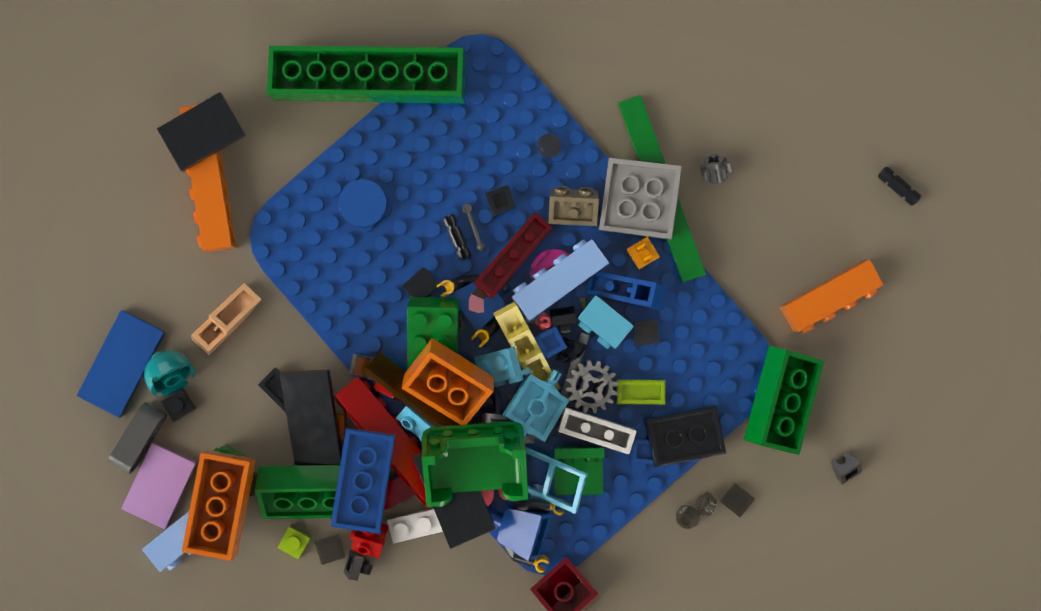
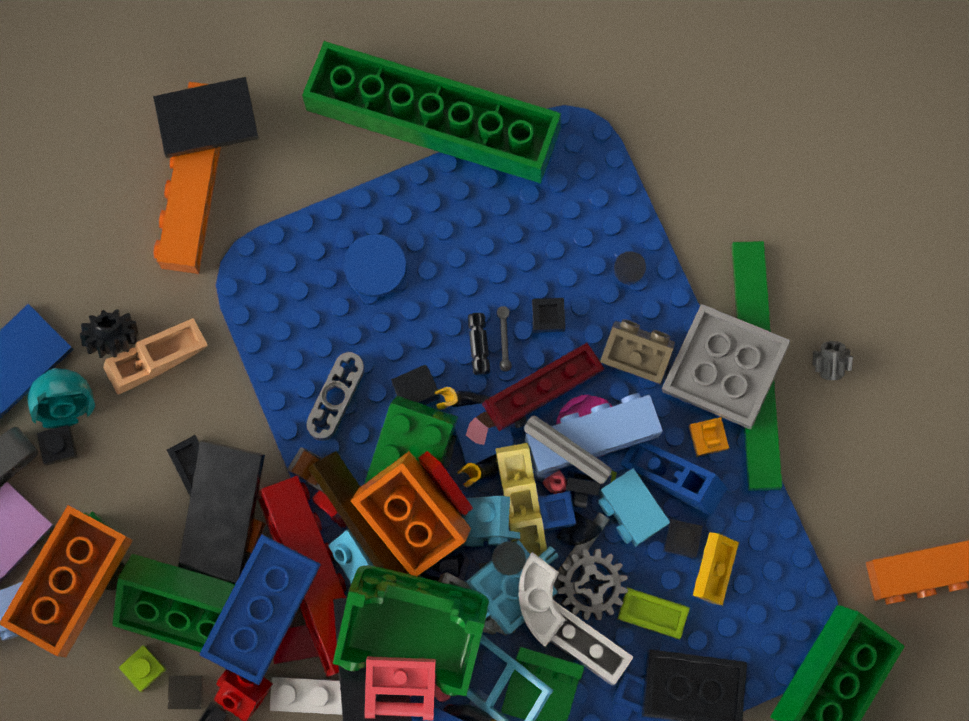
camera: 15 degrees right, 10 degrees down
none -> black gear [80,309,138,358]
none -> light grey beam [307,352,364,441]
none -> coral plate [365,656,436,721]
none -> red tile [418,451,473,516]
none -> clear smoke plate [492,542,526,576]
none -> white tile [518,552,566,647]
none -> light grey axle [524,416,612,484]
none -> yellow plate [693,532,739,606]

